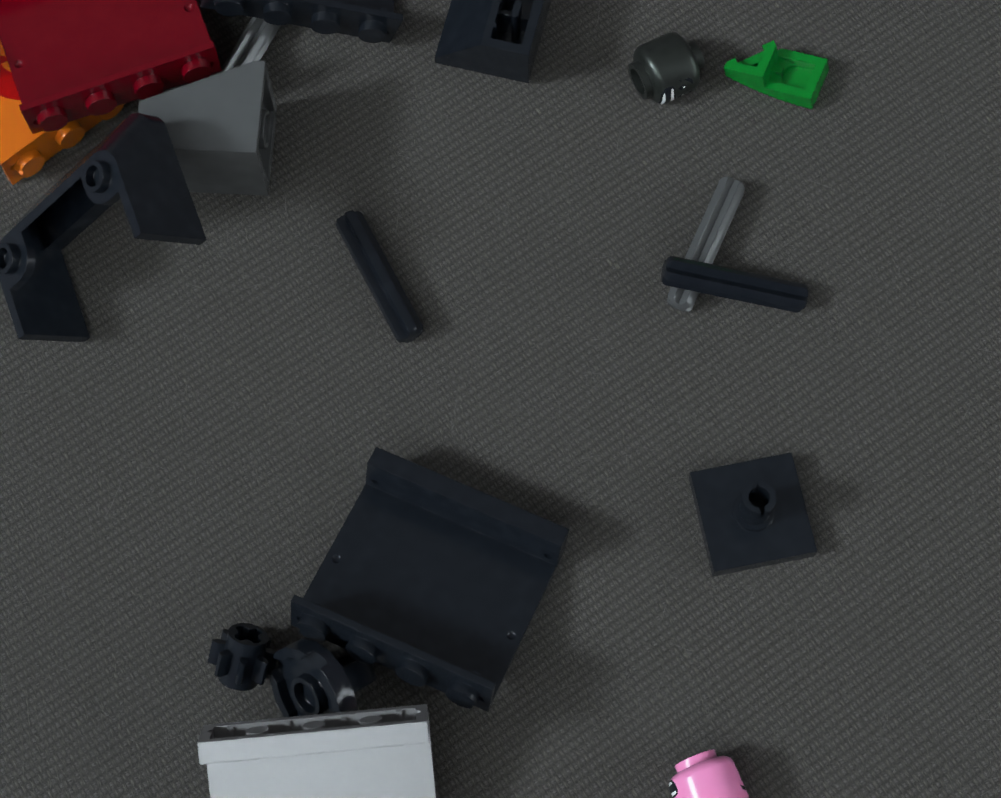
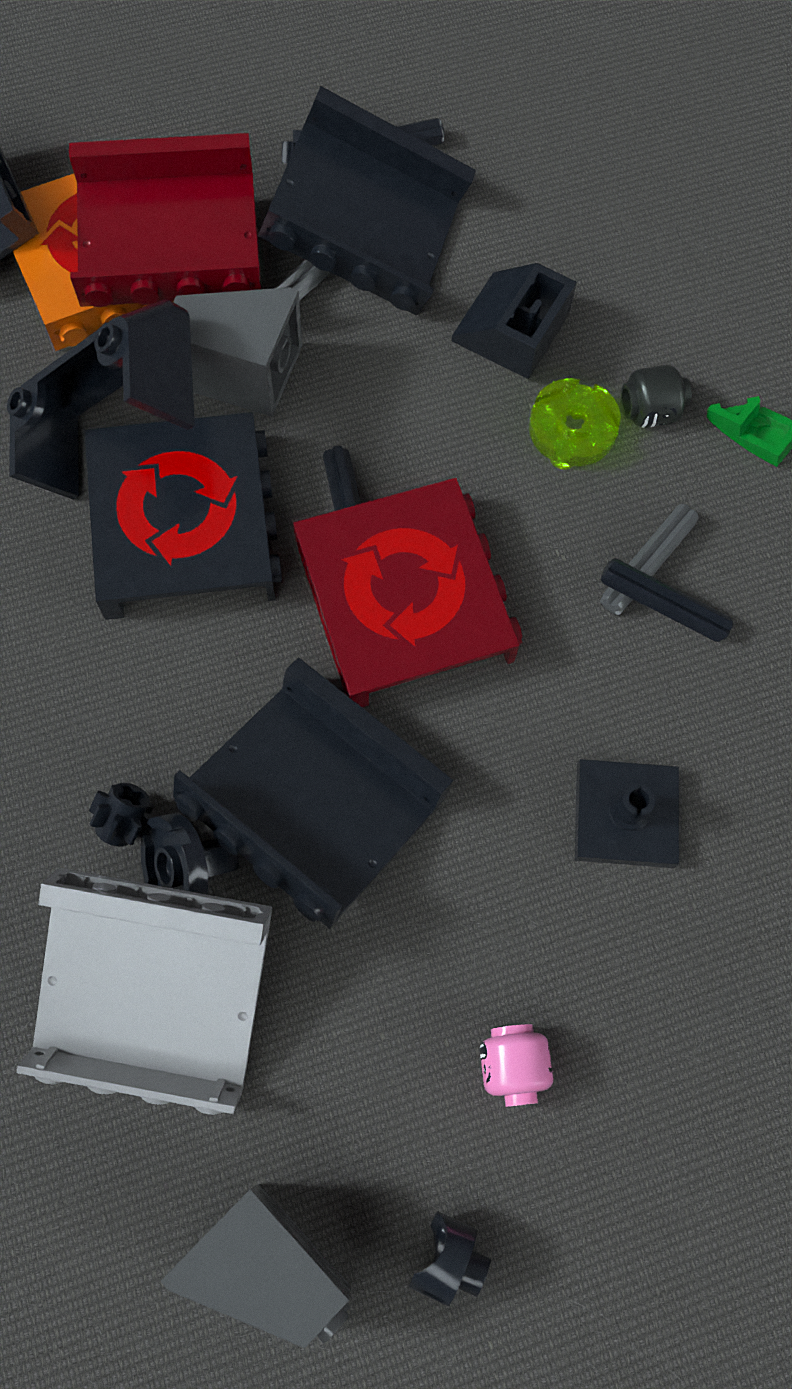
camera: 10 degrees right, 0 degrees up
none -> black panel [85,412,283,620]
none -> dark red panel [293,478,523,708]
none -> clear neon green plate [528,378,621,469]

